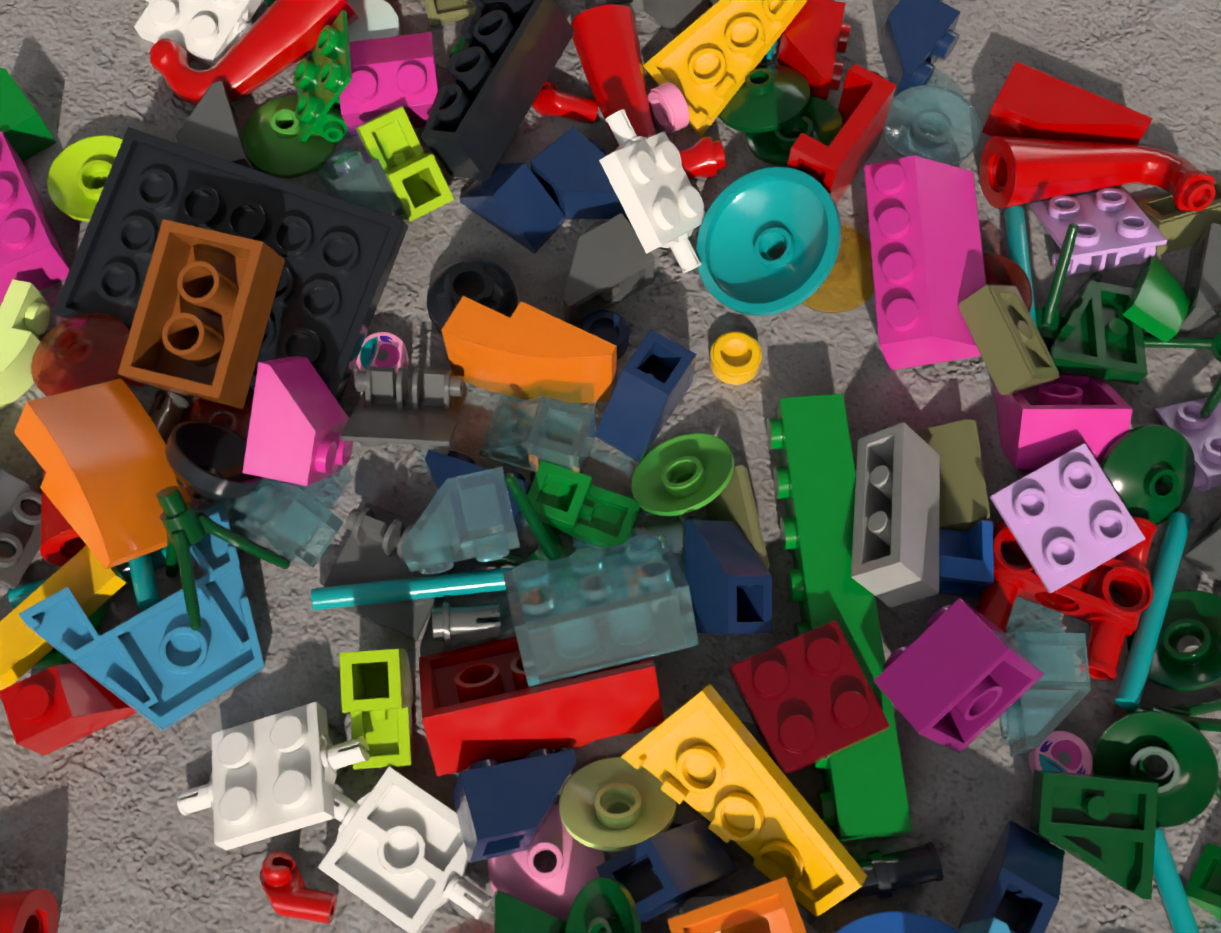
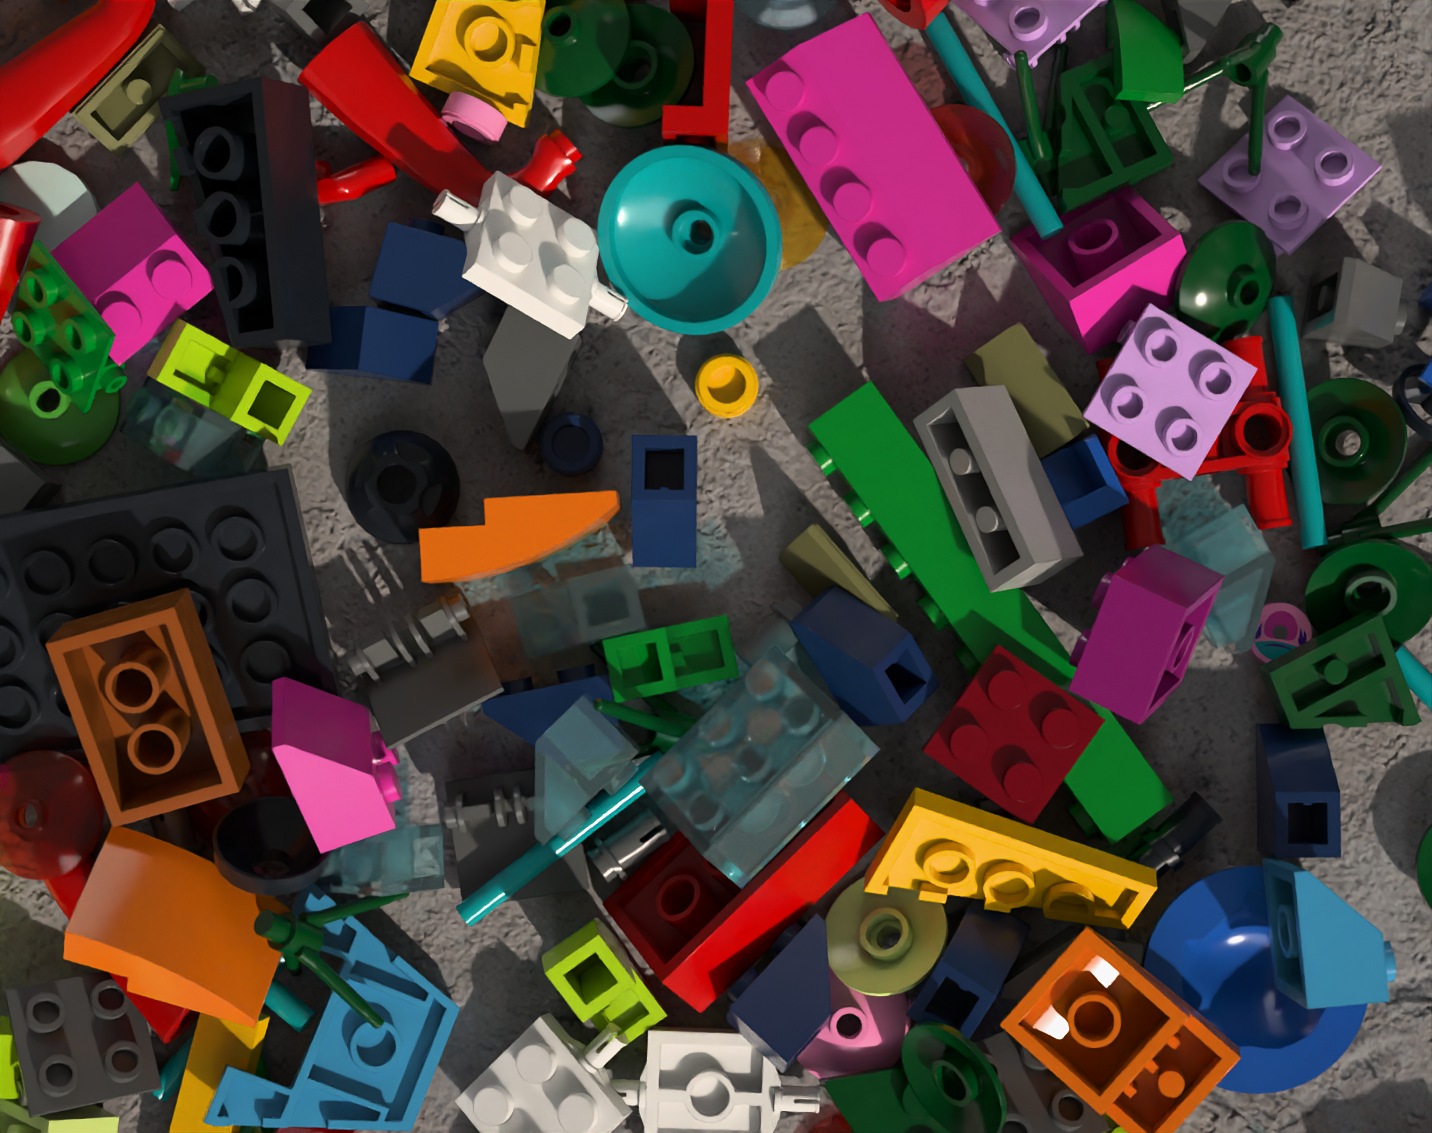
camera: 30 degrees left, 20 degrees up
tile [356,332,409,383] -> none
bright green dish [631,433,734,516] -> none
olive slope [959,285,1059,395] -> none

